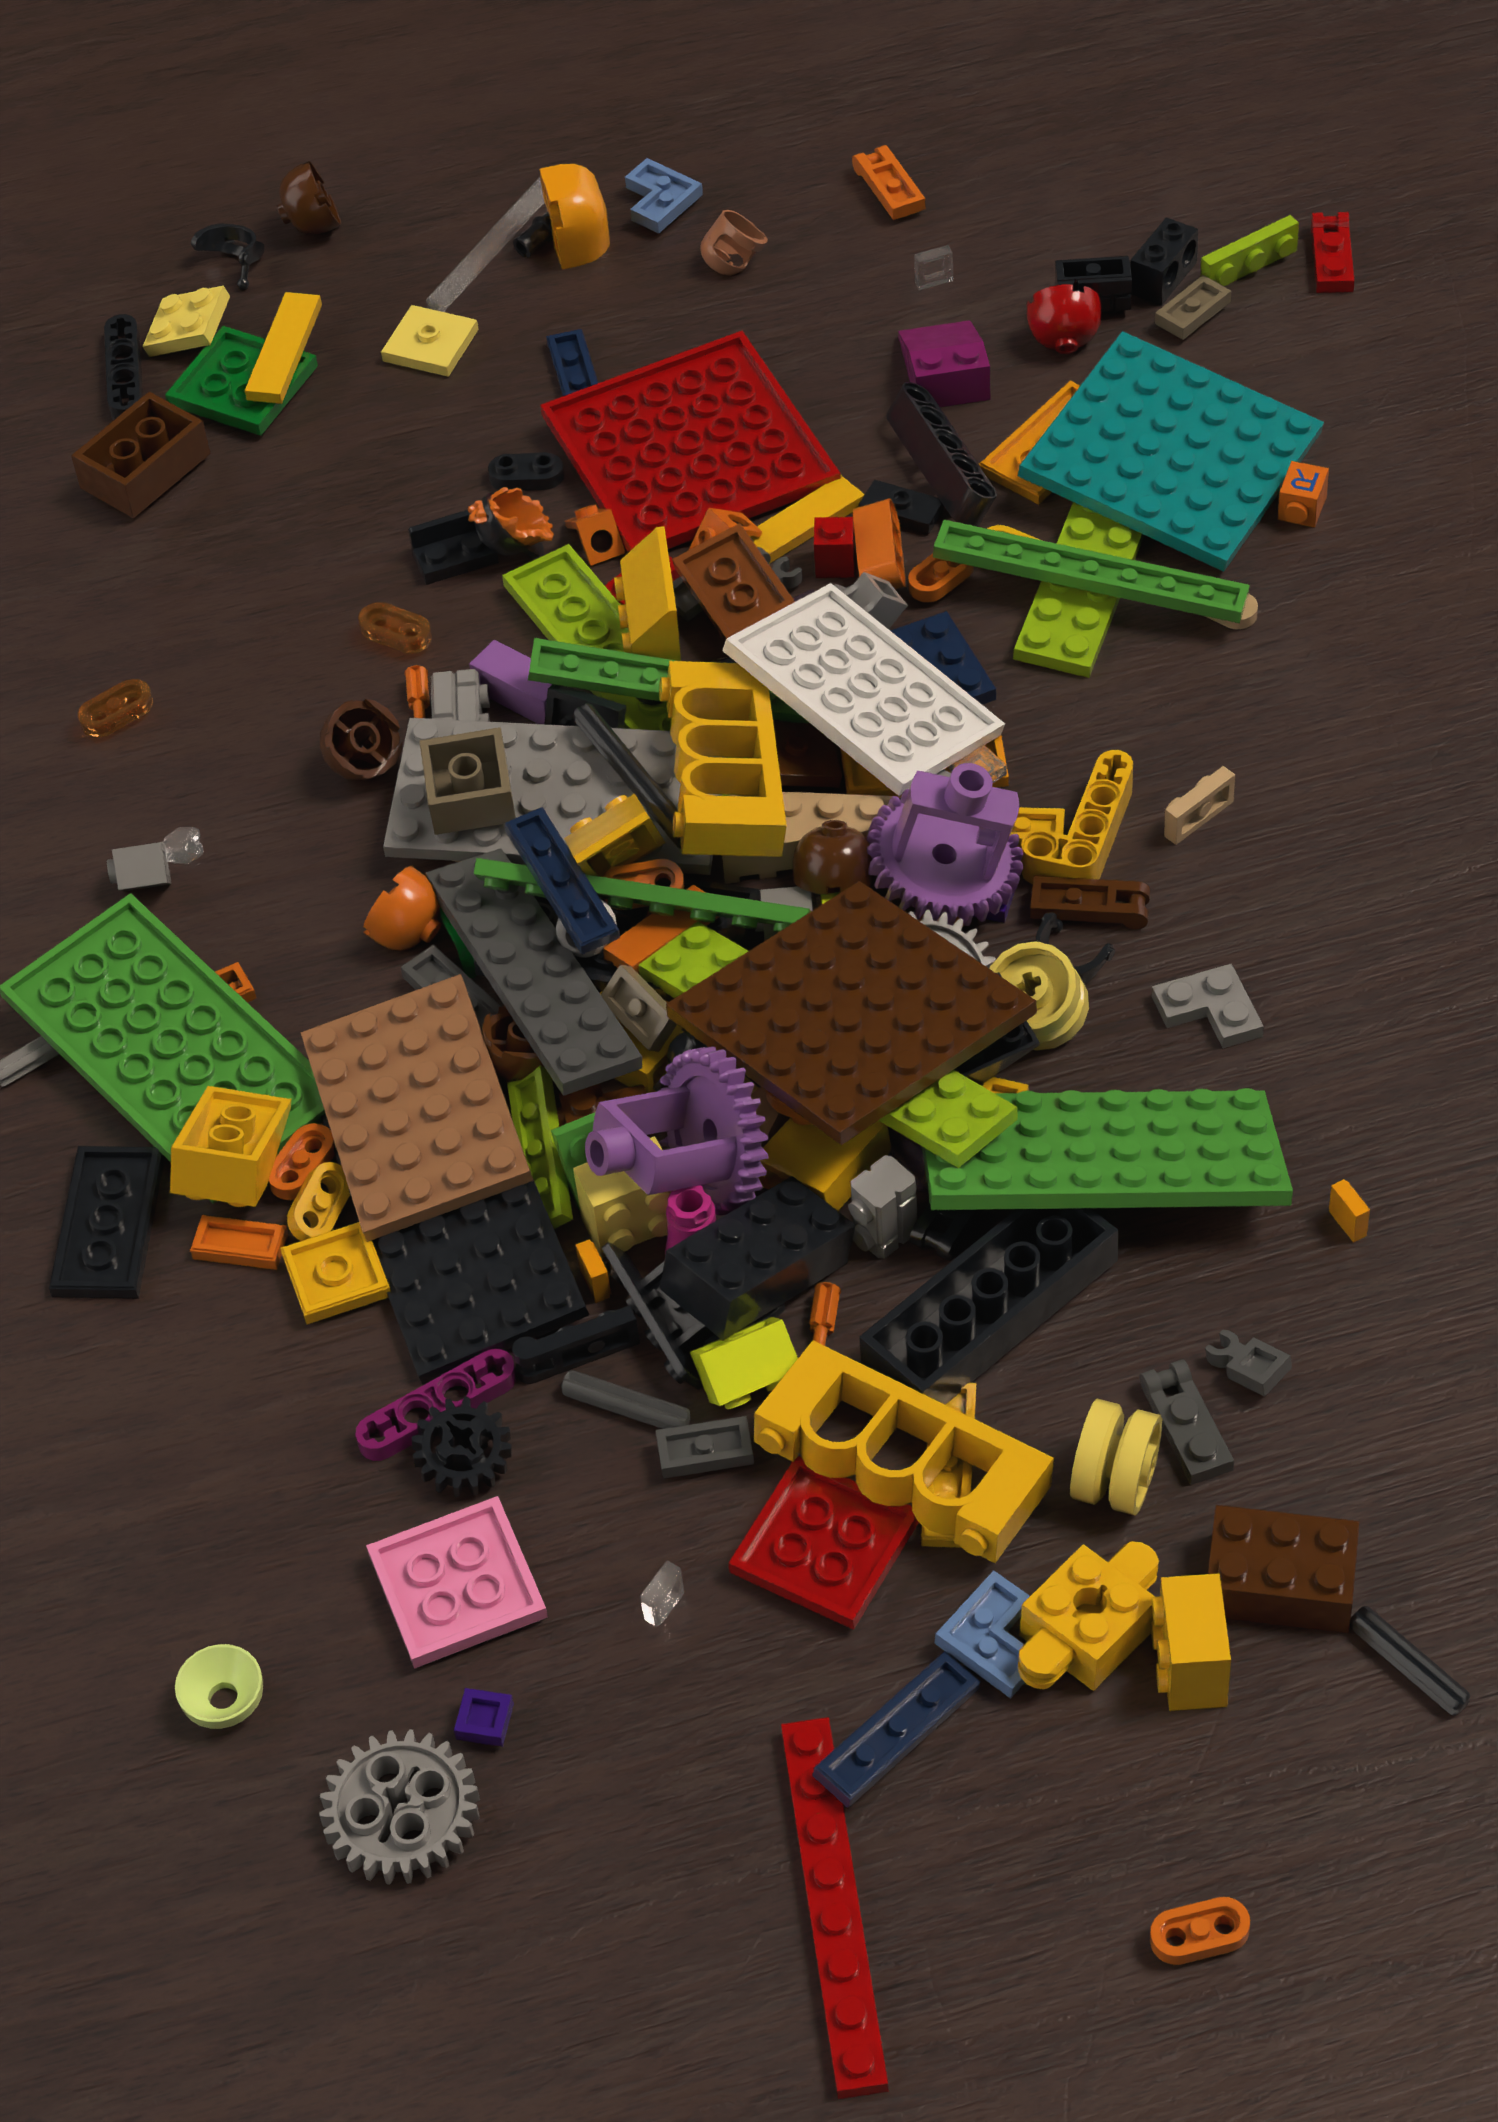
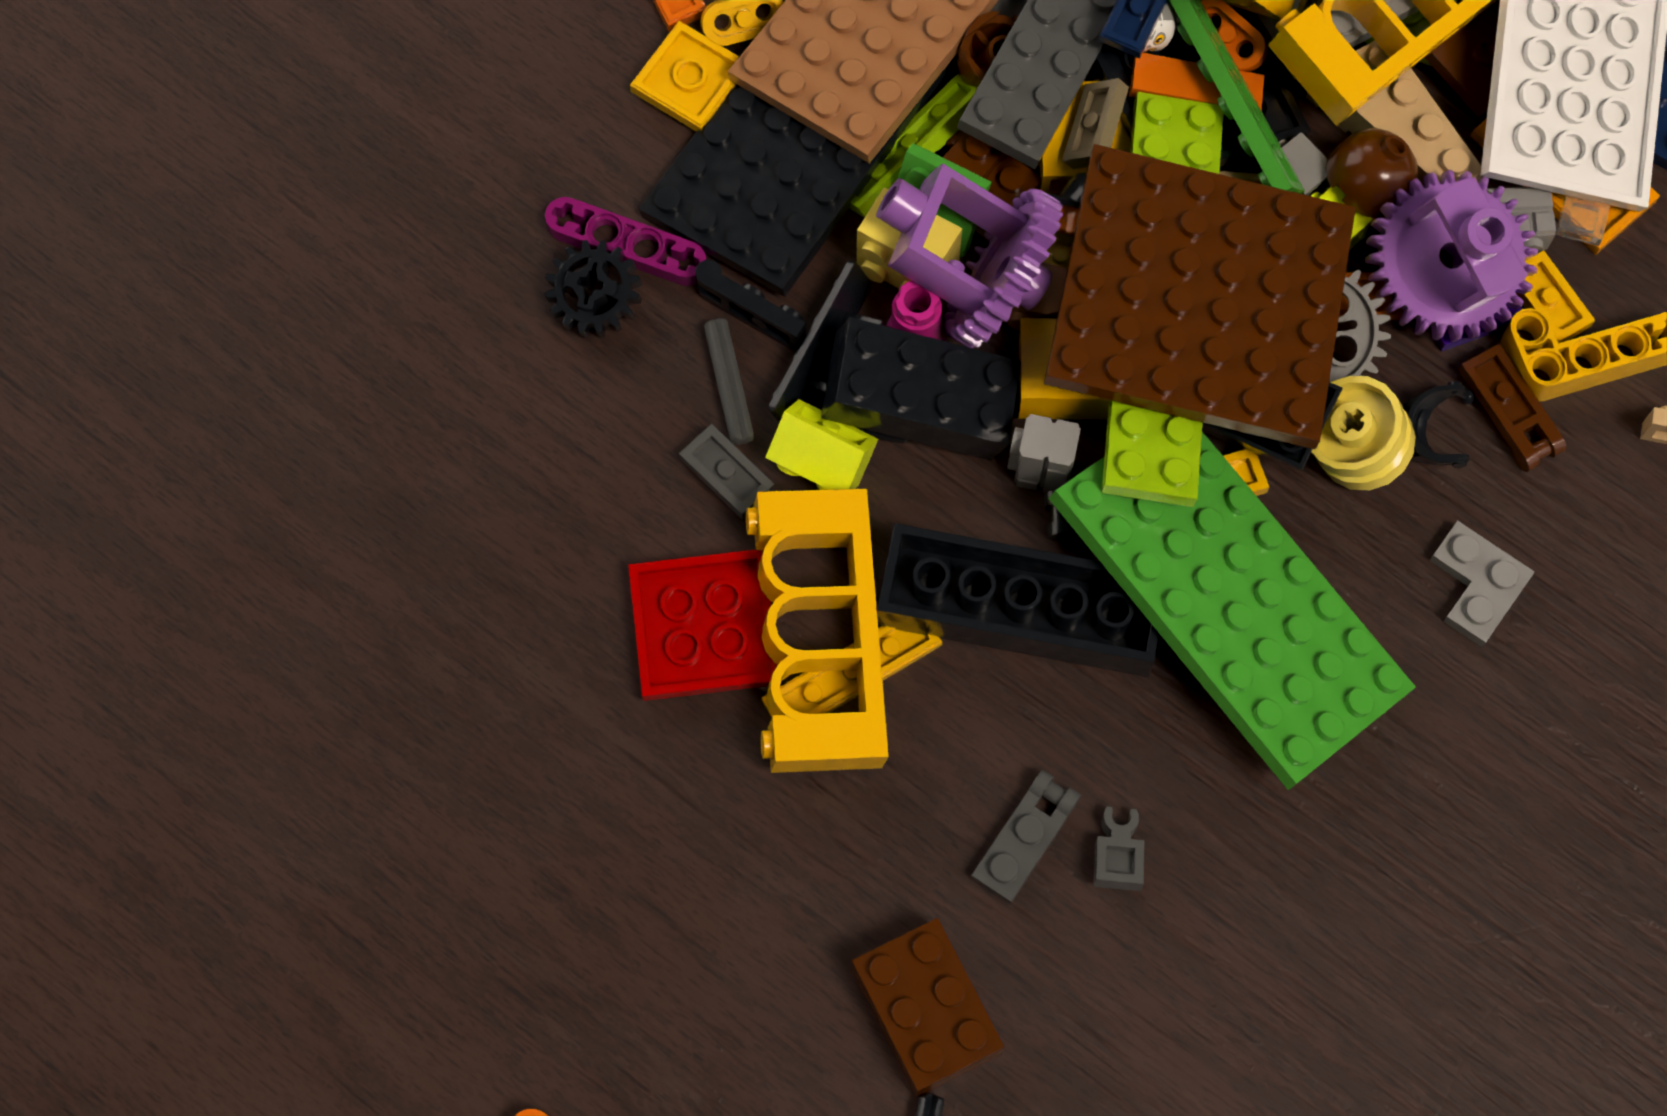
camera: 50 degrees right, 20 degrees up
yellowish green piece [175,1644,263,1729] -> none
light grey gear [319,1729,480,1885] -> none
bright pink plate [366,1496,548,1669] -> none
dark purple plate [454,1688,514,1747] -> none
light orange tile [575,1239,611,1303] -> none
clear tile [640,1561,684,1627] -> none
red plate [781,1717,889,2099] -> none
orange axle [809,1282,841,1346] -> none
dark blue tile [812,1651,980,1808] -> none
medium blue plate [934,1570,1030,1698] -> none
yellow brick [1018,1541,1159,1691] -> none
light yellow wheel [1070,1399,1162,1516] -> none
yellow brick [1151,1573,1231,1711] -> none
light orange tile [1329,1179,1370,1243] -> none

